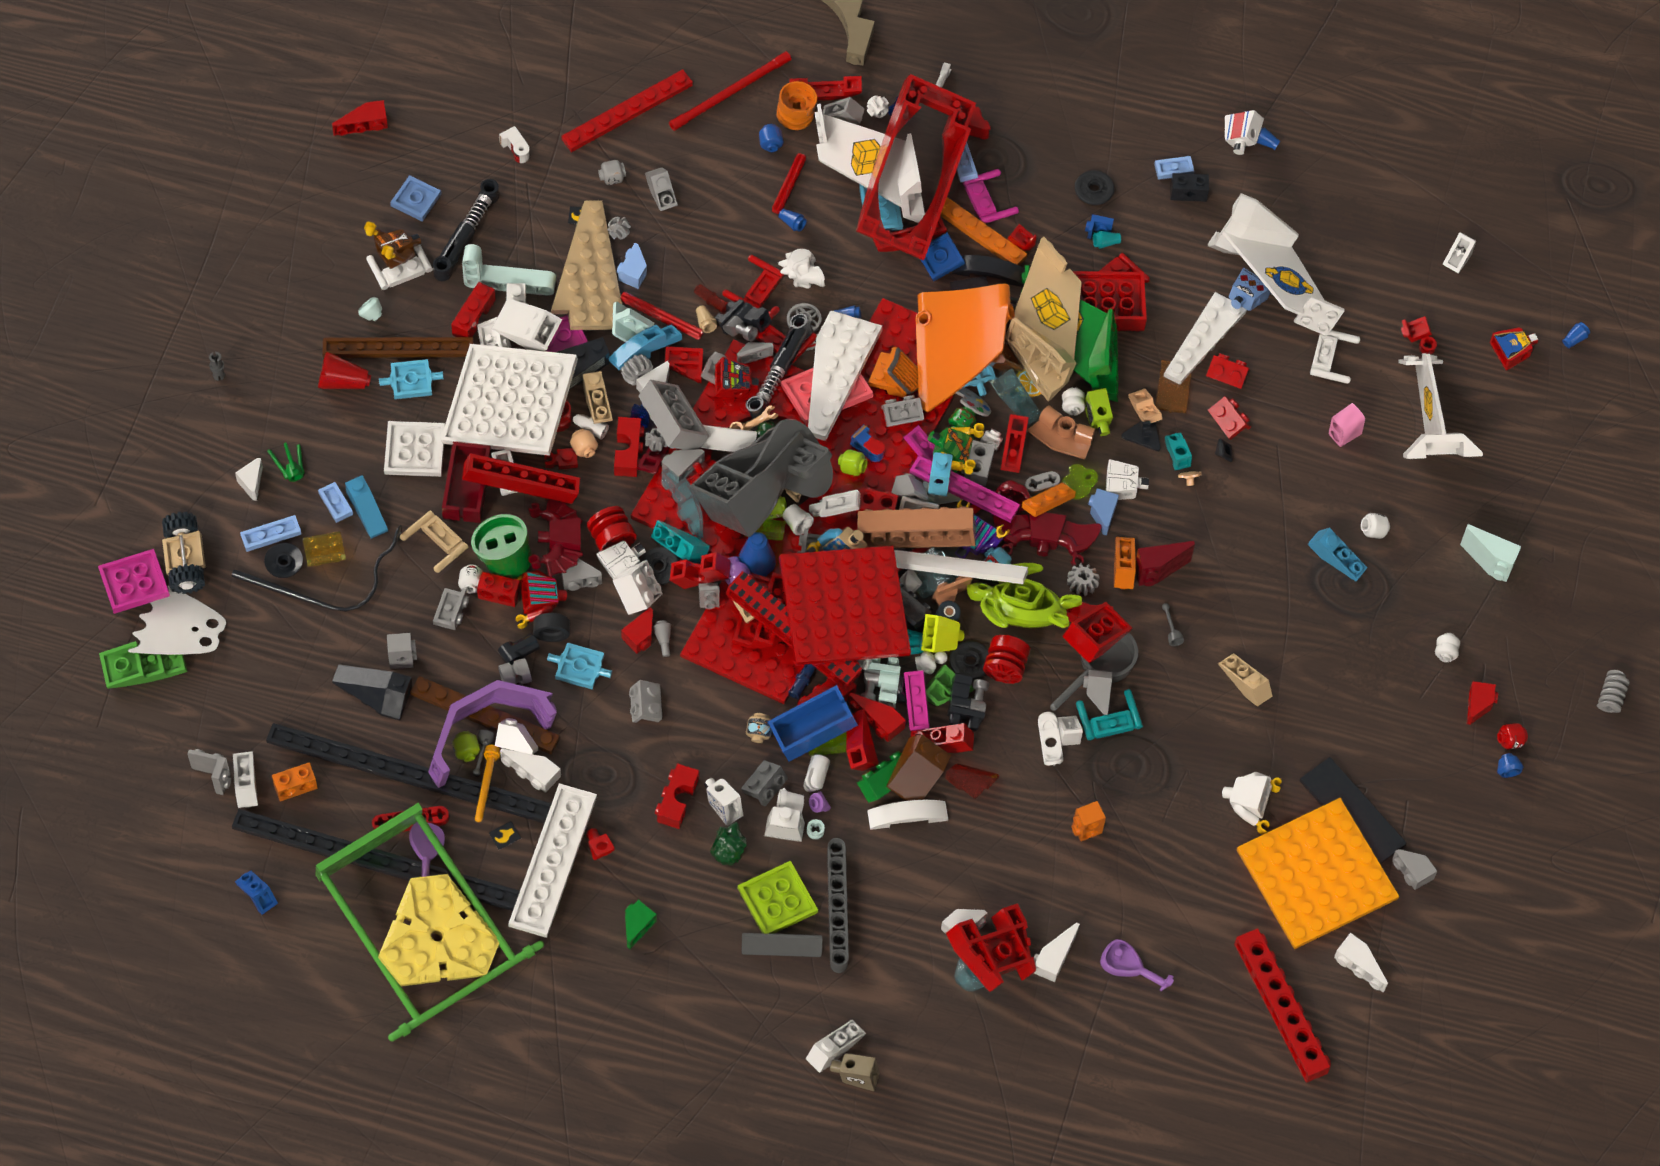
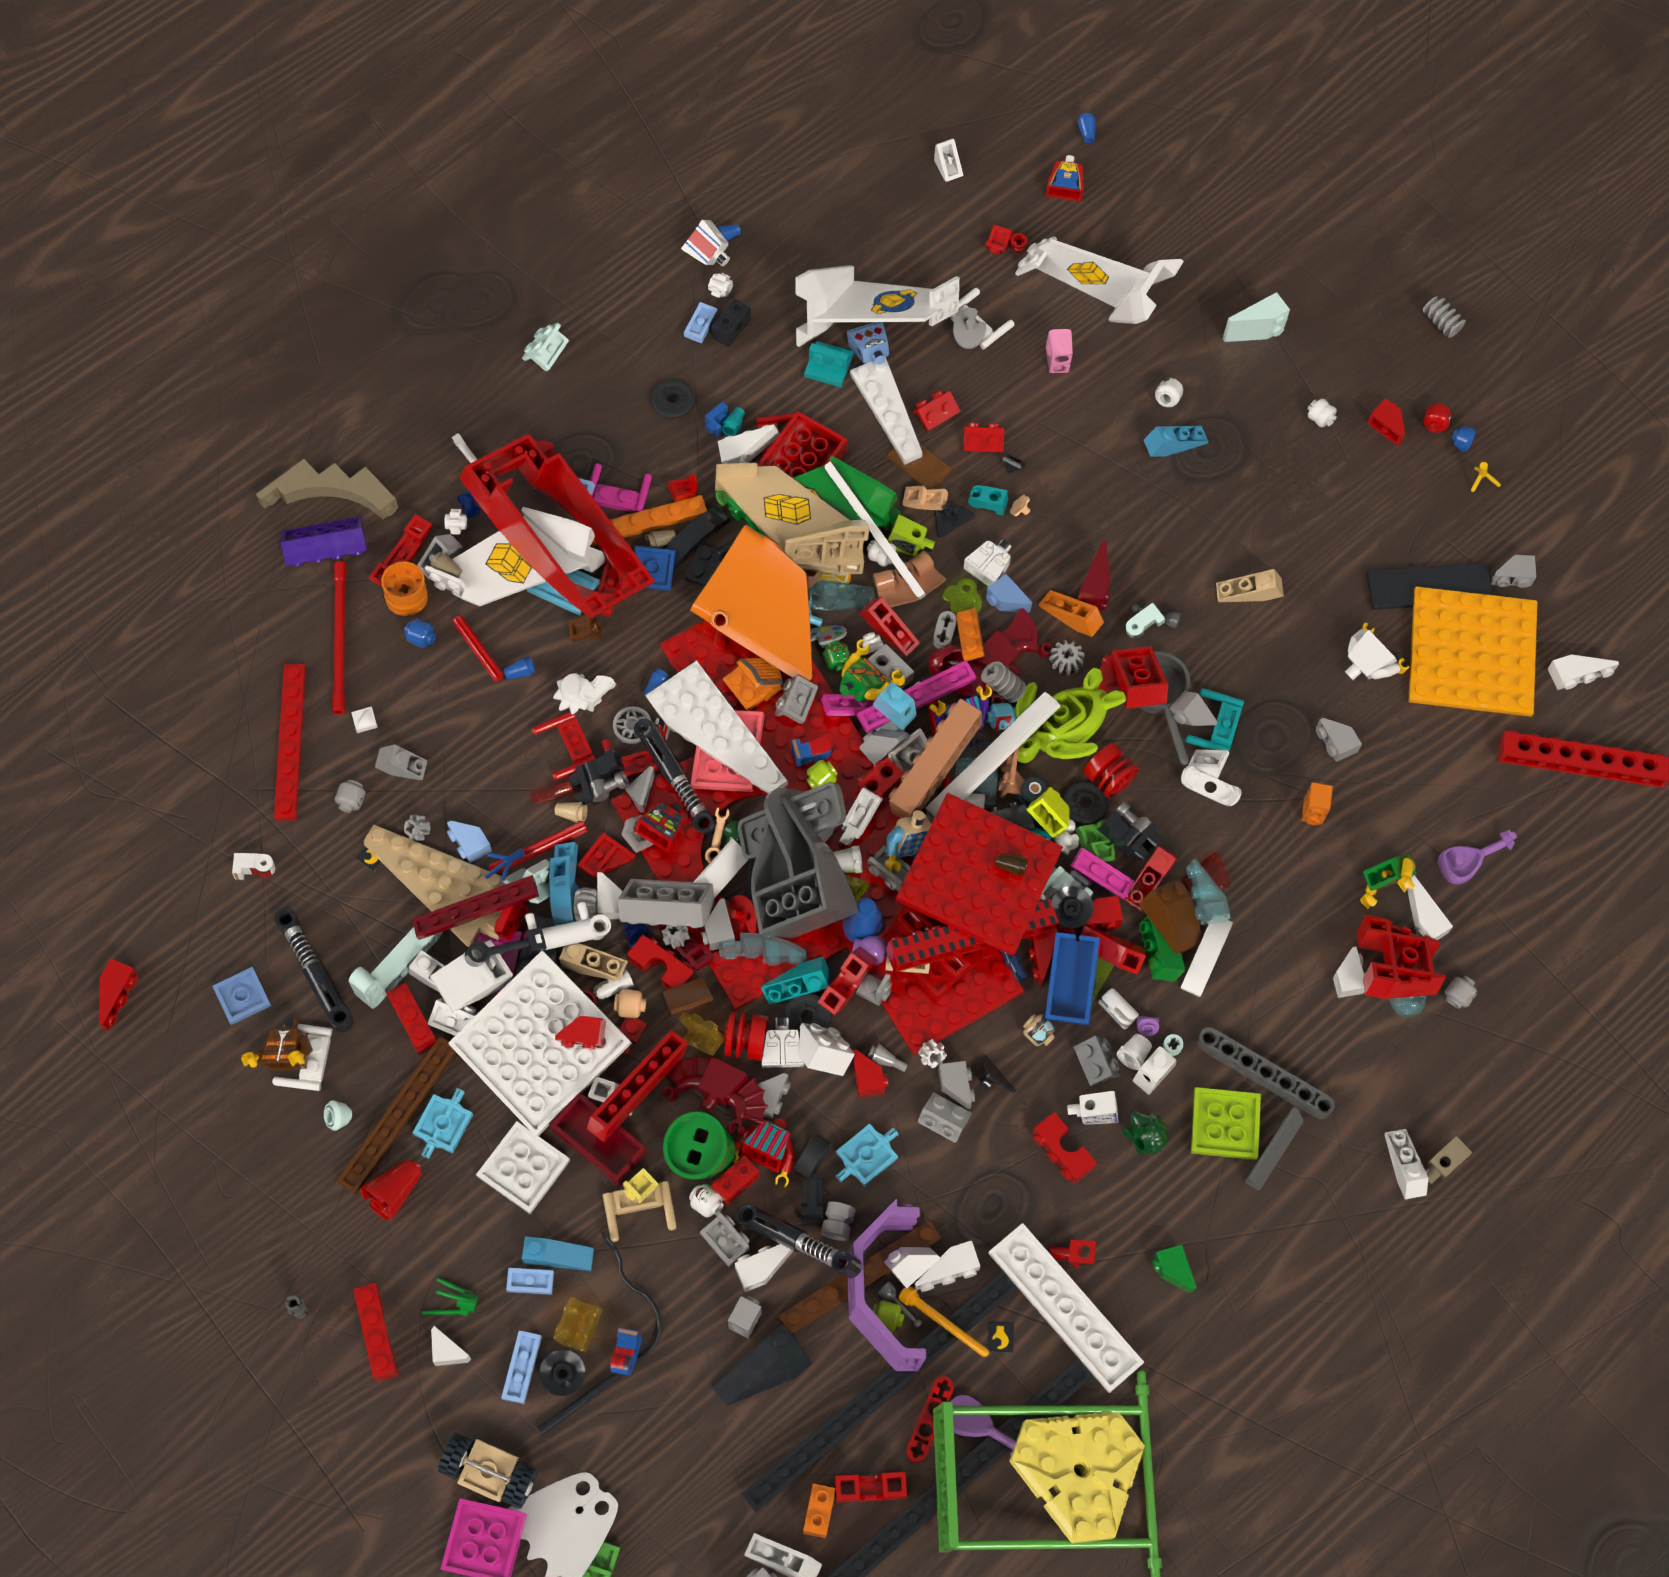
camera: 55 degrees left, 5 degrees up
none -> dark purple slope [280,516,367,567]
none -> white tile [351,707,378,733]
none -> red arch [353,1283,399,1382]
none -> dark red tile [412,875,539,940]
none -> dark tan cone [431,552,463,578]
none -> piece [465,902,611,967]
none -> blue plant [485,849,525,881]
none -> red wing [494,902,531,941]
none -> light aqua bracket [522,323,569,371]
none -> red slope [555,1016,606,1050]
none -> reddish brown bracket [568,615,602,642]
none -> leg [611,1328,642,1376]
none -> light yellow bracket [623,1168,659,1204]
none -> dark tan cone [645,530,676,549]
none -> reddish brown slope [663,978,713,1018]
none -> clear yellow bracket [679,1012,724,1055]
none -> white gear [708,273,733,298]
none -> white slope [718,424,780,464]
none -> white slope [735,1244,793,1293]
none -> black piece [737,1203,862,1279]
none -> teal bracket [804,341,854,387]
none -> white tile [825,462,926,599]
none -> red arch [835,1472,907,1503]
none -> white gear [918,1039,947,1068]
none -> light grey slope [938,1061,975,1109]
none -> light grey piece [953,308,986,349]
none -> black piece [979,1055,1016,1093]
none -> light grey piece [981,661,1026,703]
none -> dark brown cone [995,854,1028,876]
none -> black dish [1051,886,1093,929]
none -> light aqua leg [1126,603,1165,638]
none -> clear light blue slope [1187,859,1230,925]
none -> light grey slope [1316,718,1362,762]
none -> torso [1360,855,1416,909]
none -> light grey head [1444,976,1477,1009]
none -> yellow plant [1471,462,1501,492]

